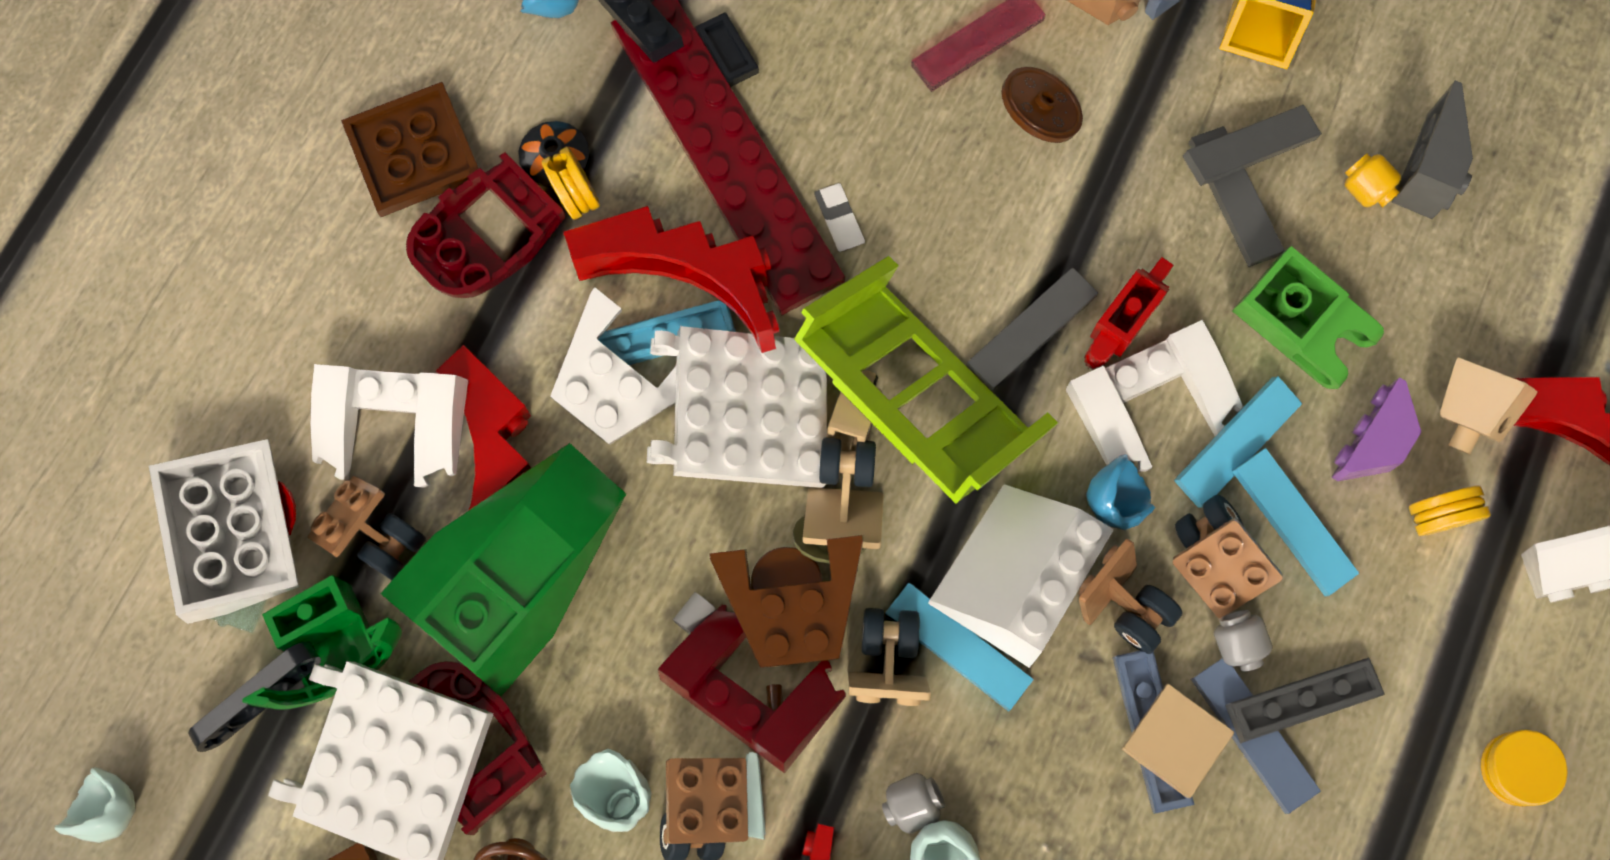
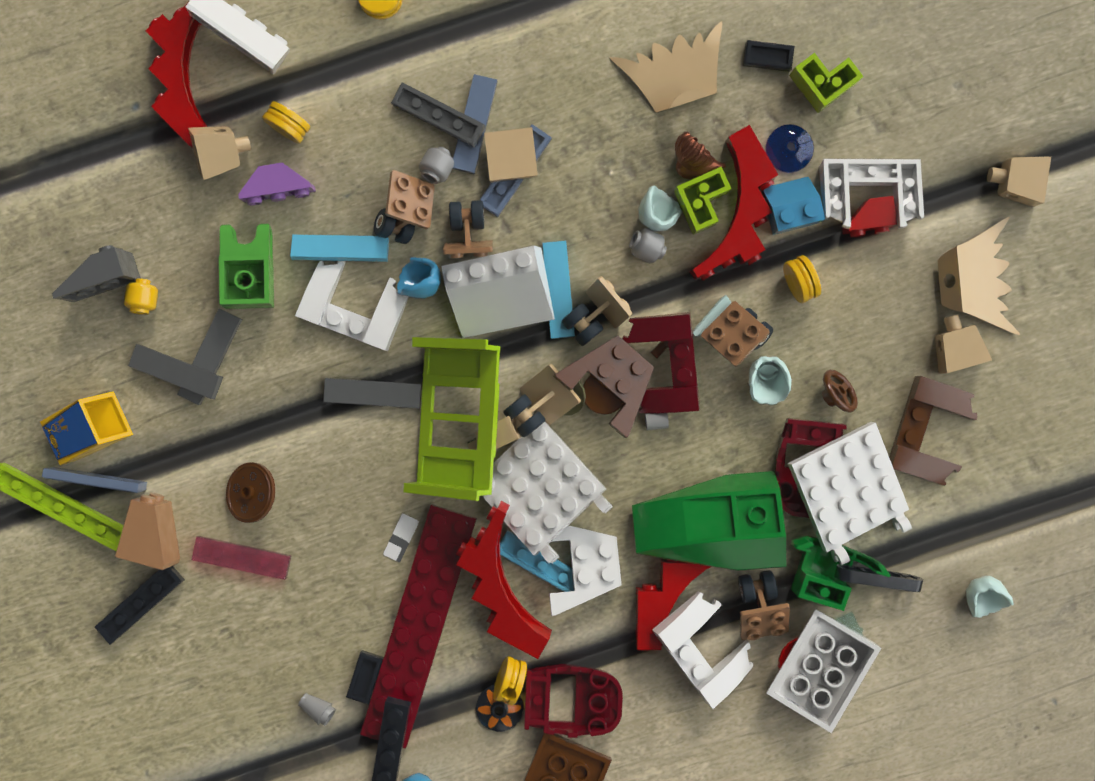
camera: 130 degrees left, 15 degrees up
red hinge [1084,257,1174,371] -> none
medium azure tile [1232,448,1359,596] -> none

